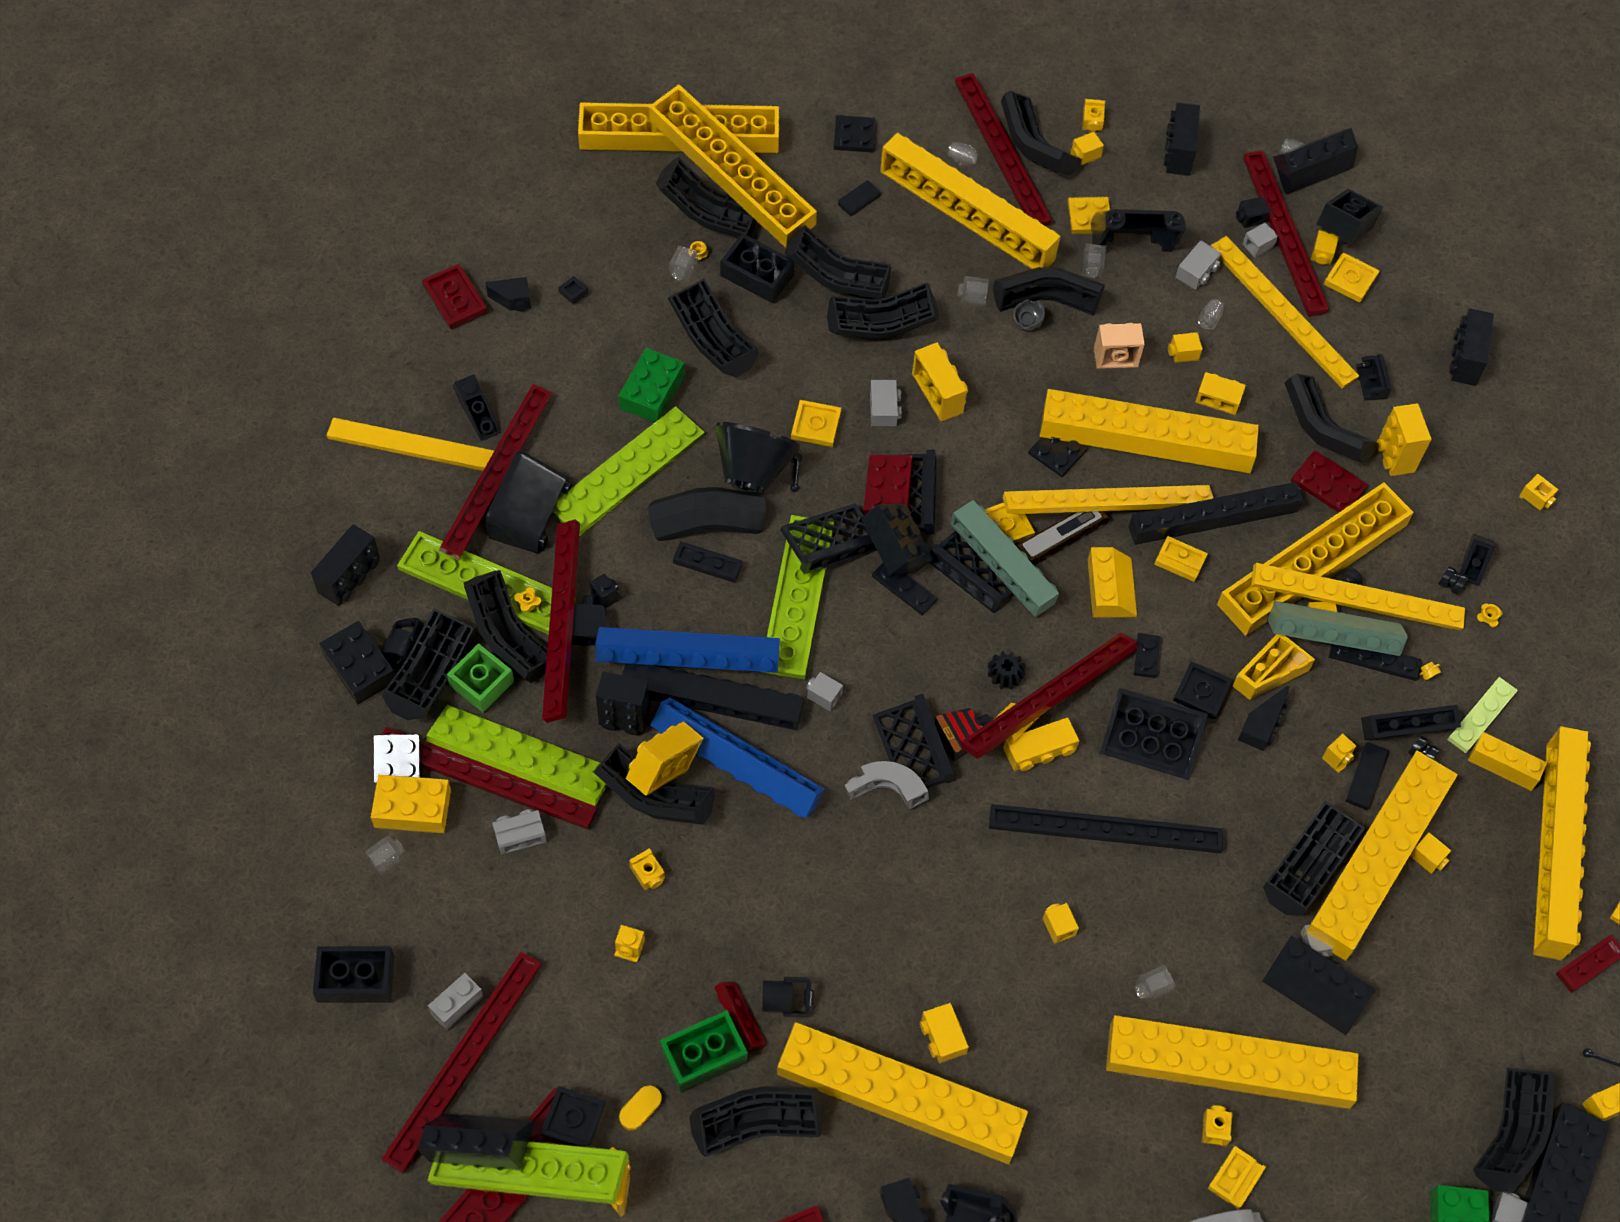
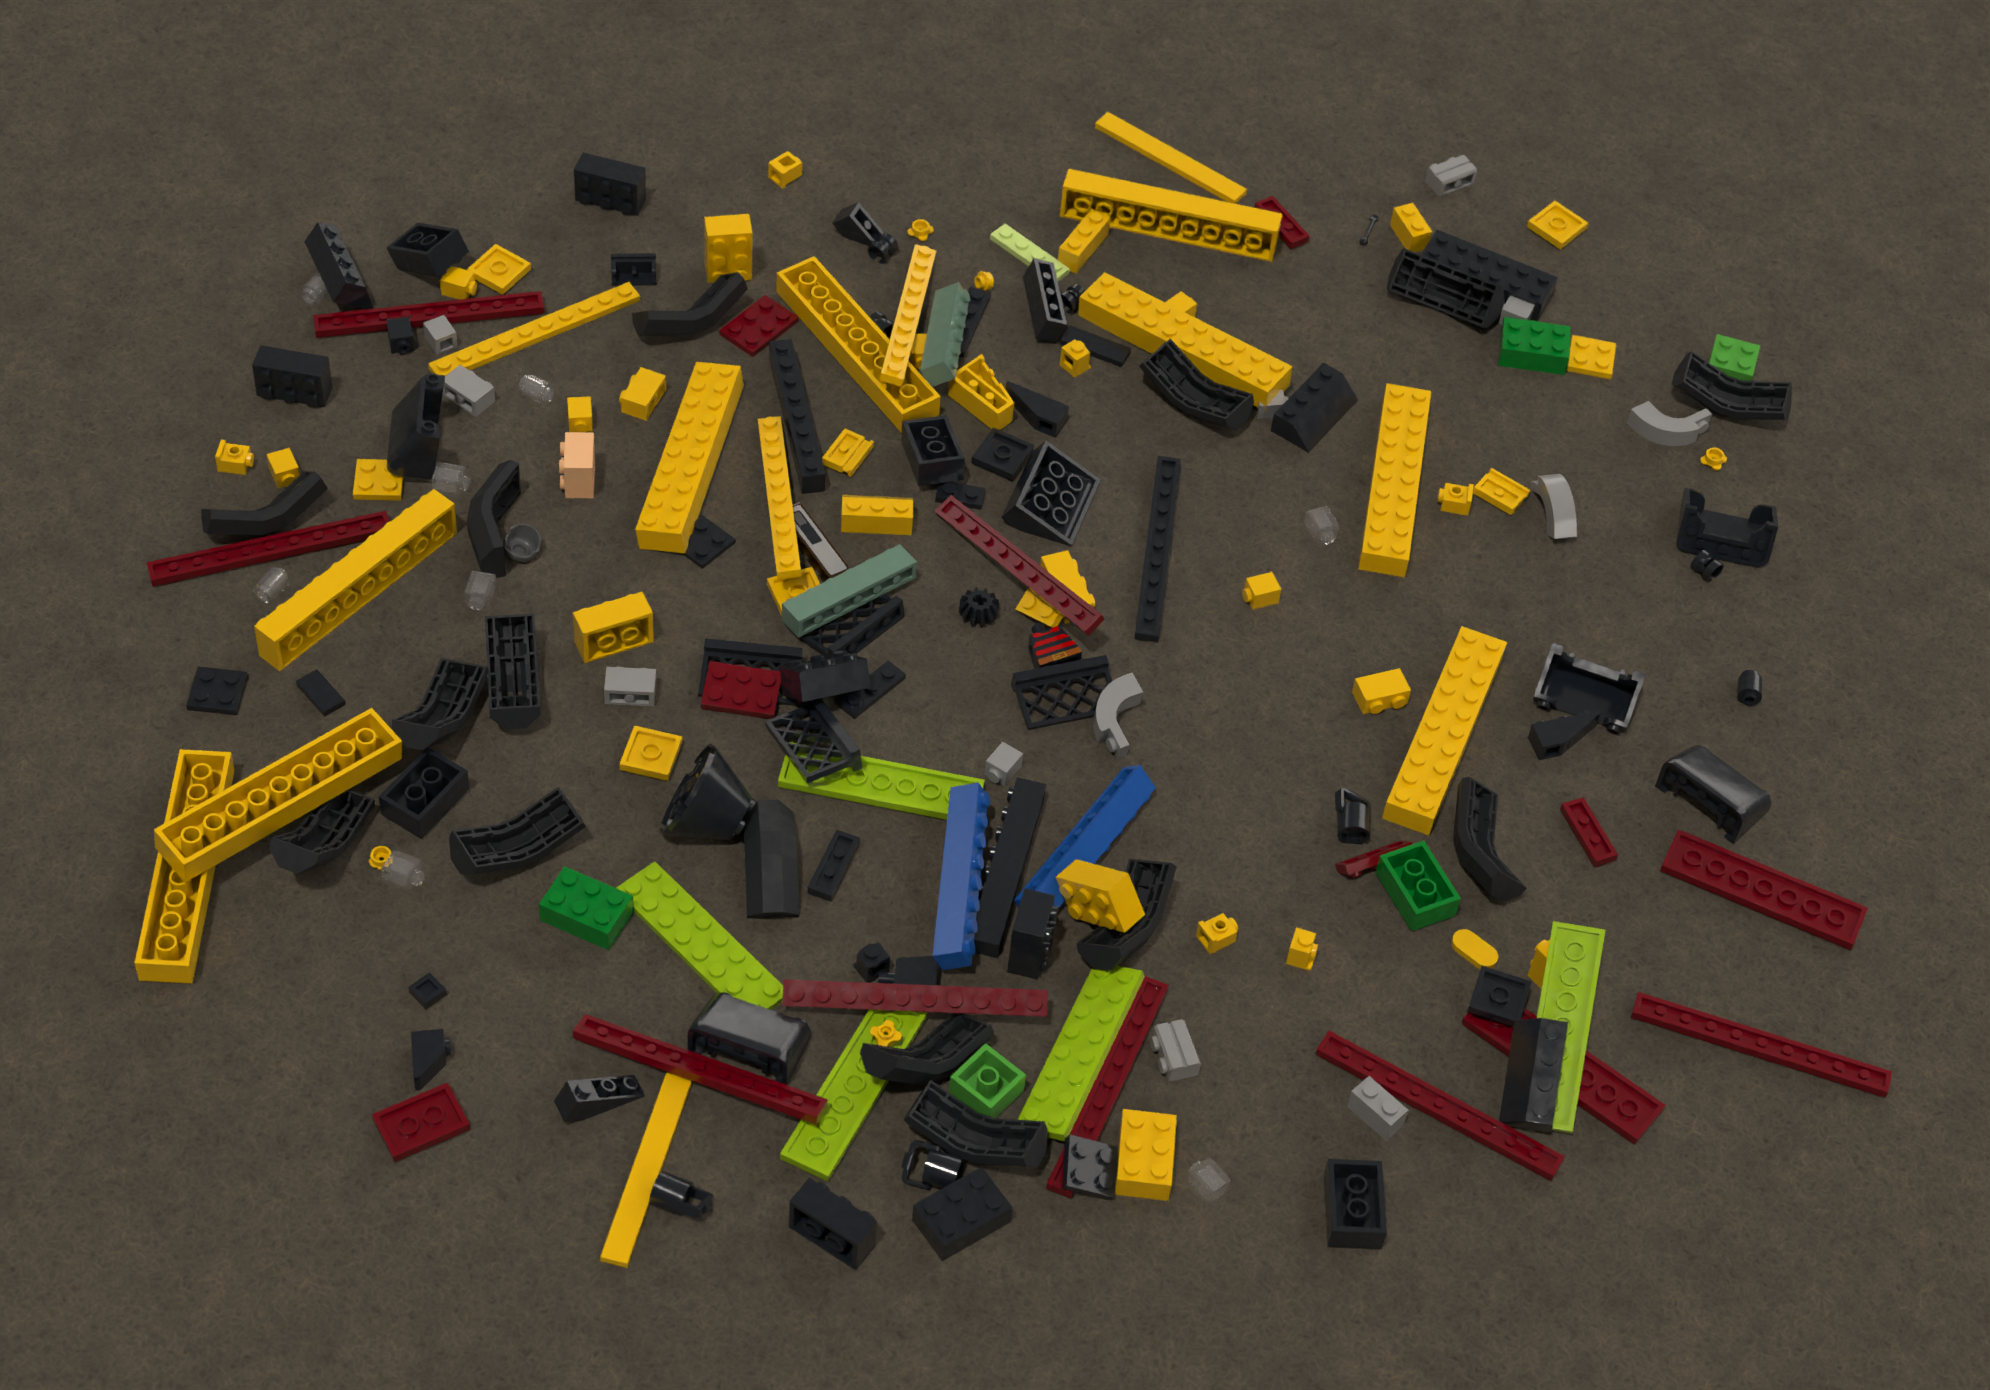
camera: 90 degrees left, 10 degrees down
none -> black piece [649,1171,713,1218]
none -> black brick [902,415,965,486]

